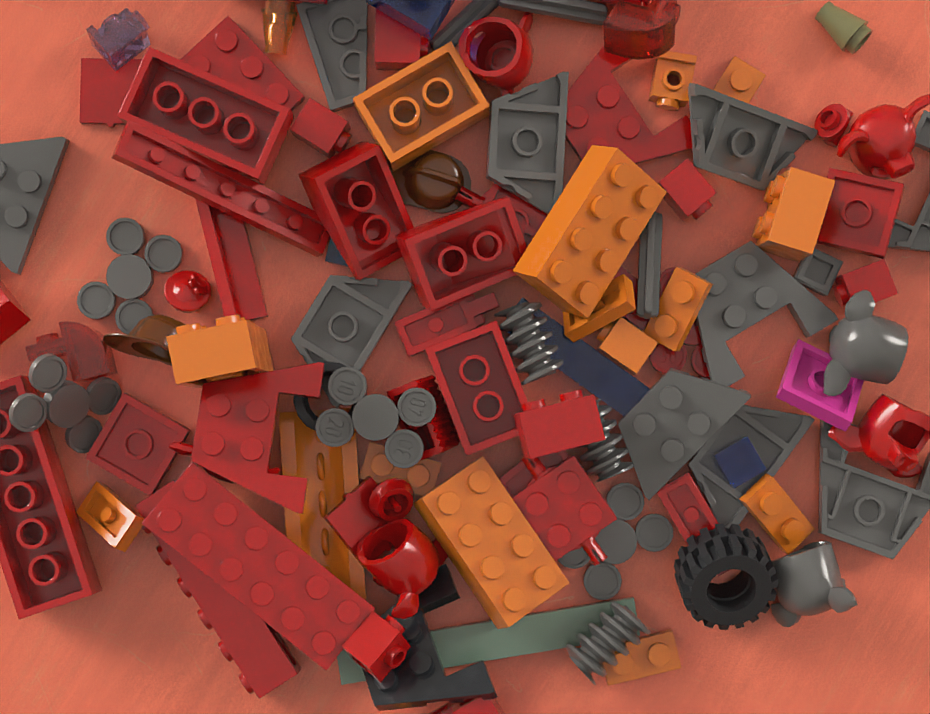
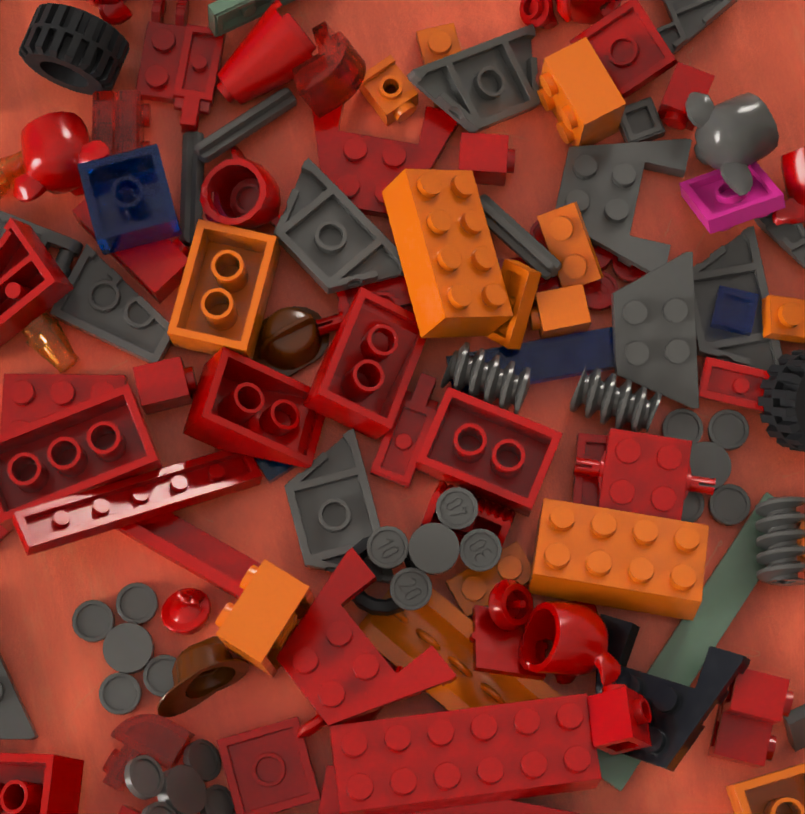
camera: 45 degrees left, 10 degrees down
red brick [514,389,606,459] -> none

